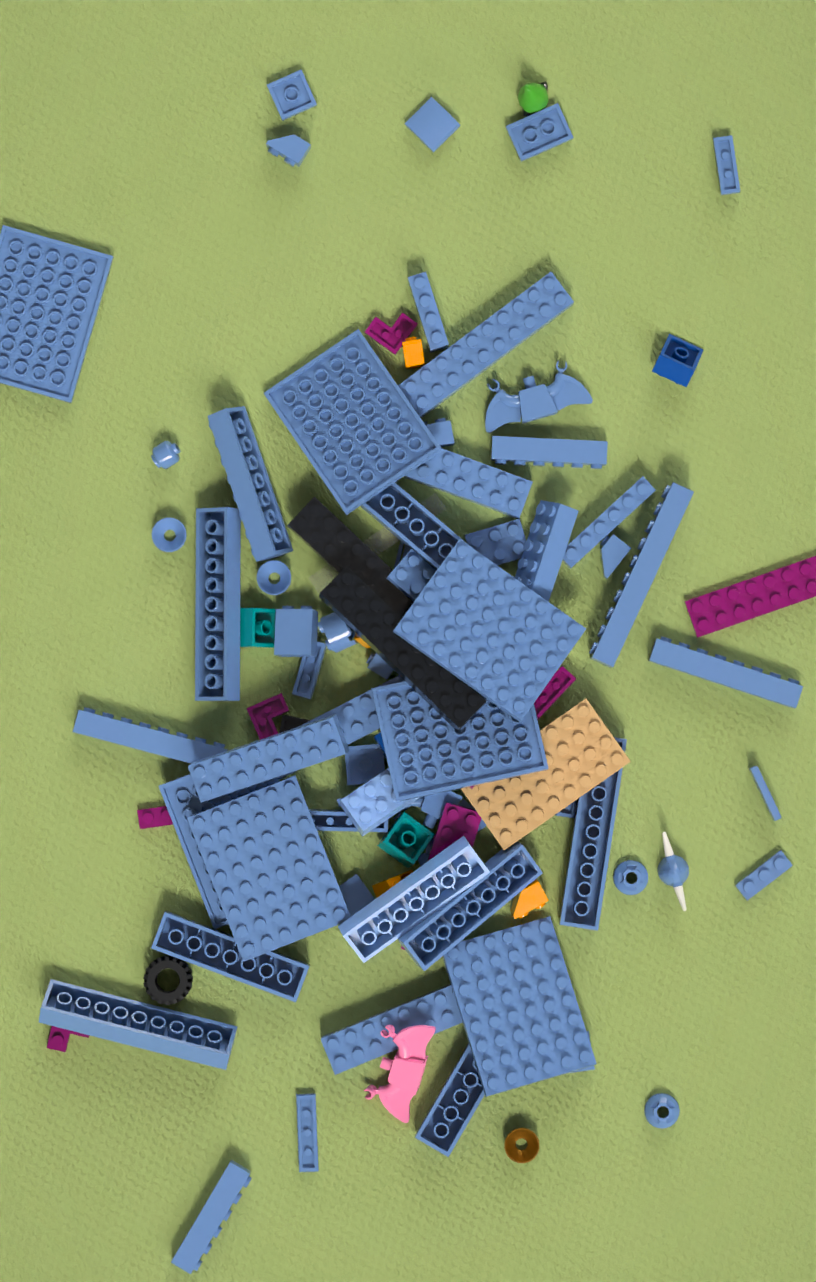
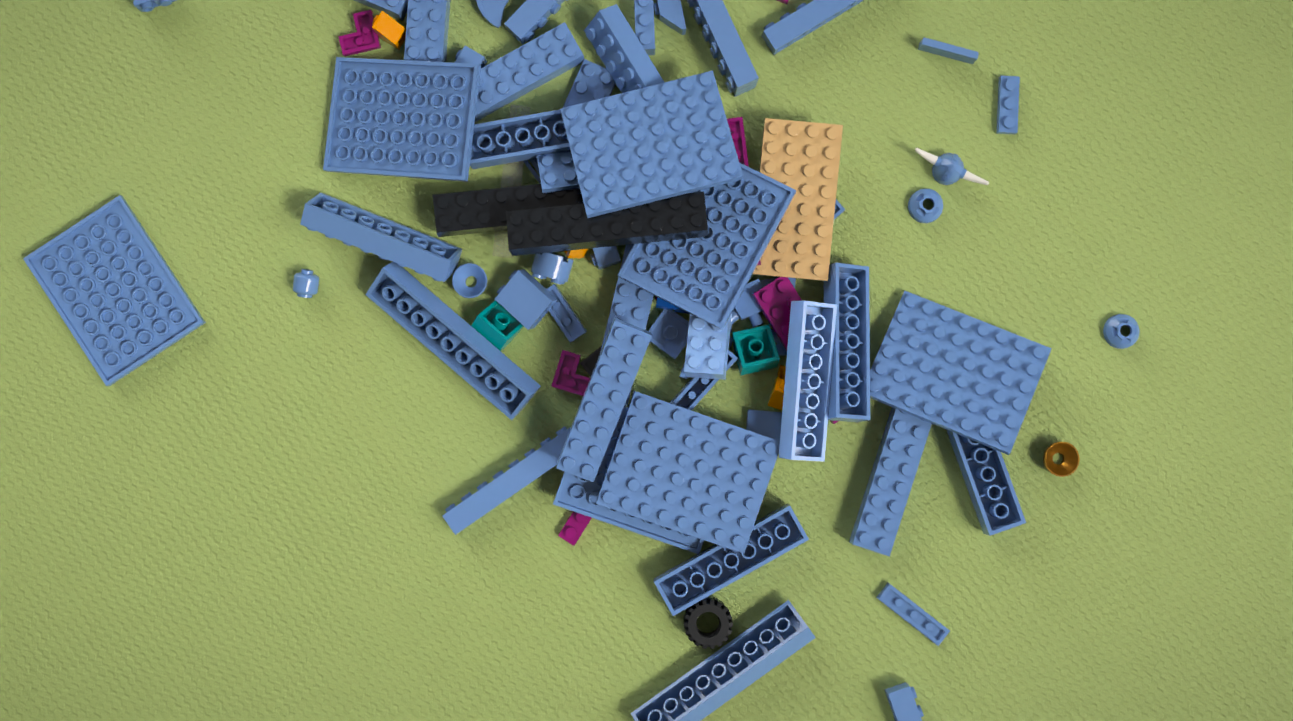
camera: 60 degrees left, 0 degrees up
medium blue piece [152,517,187,552] -> none
bright pink torso [364,1025,436,1123] -> none
light orange slope [510,879,549,919] -> none
medium blue brick [559,737,627,931] -> none

